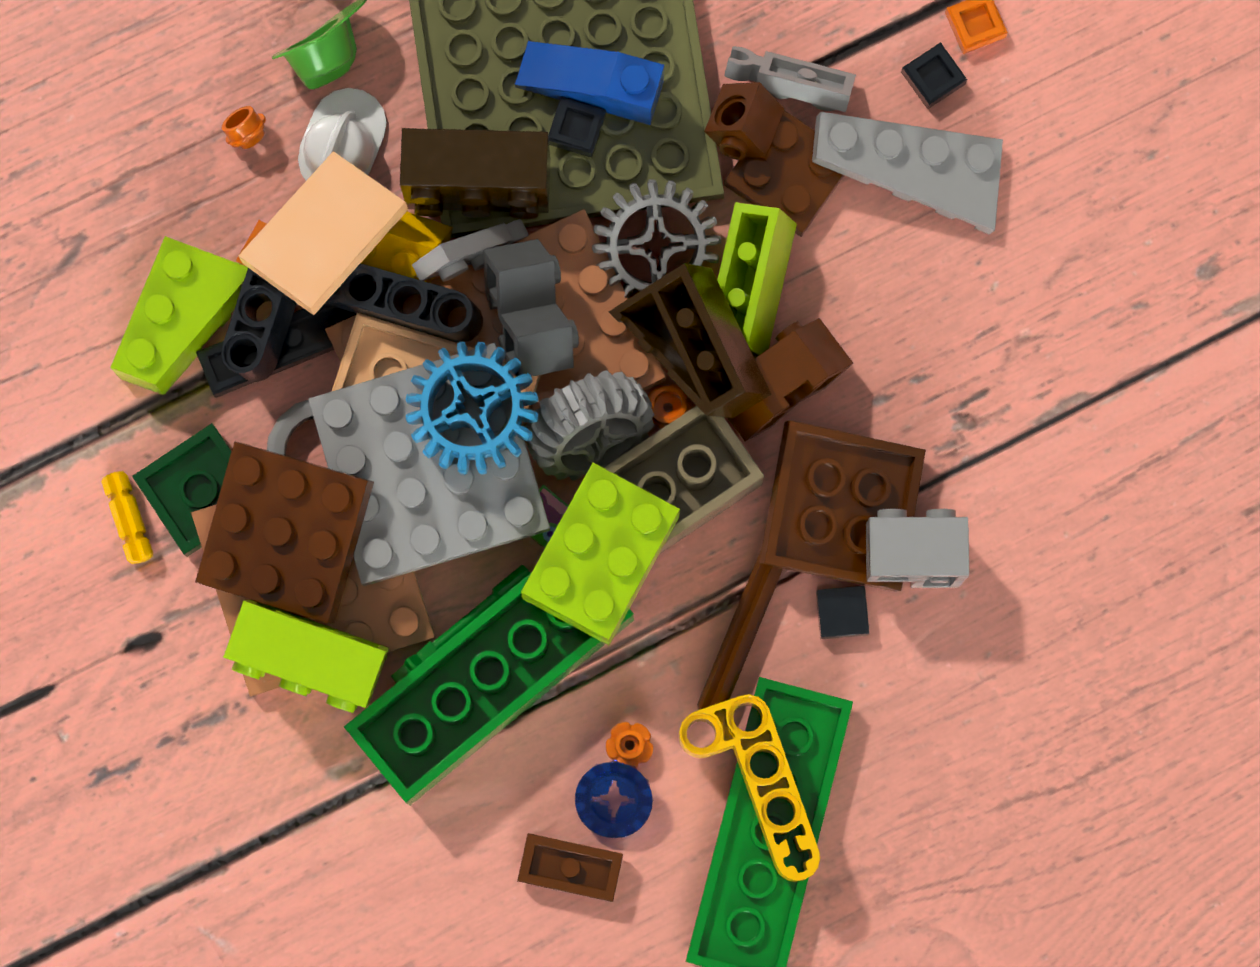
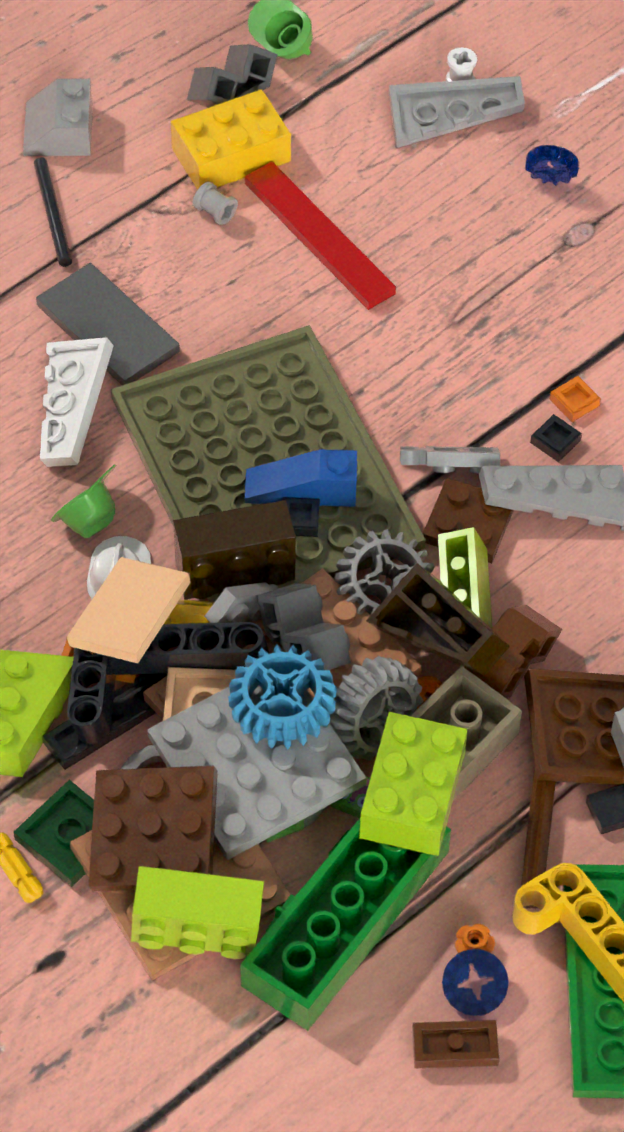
camera: 15 degrees left, 25 degrees down
orange plate [221,106,266,149] -> none
reddish brown brick [704,82,784,160] -> none

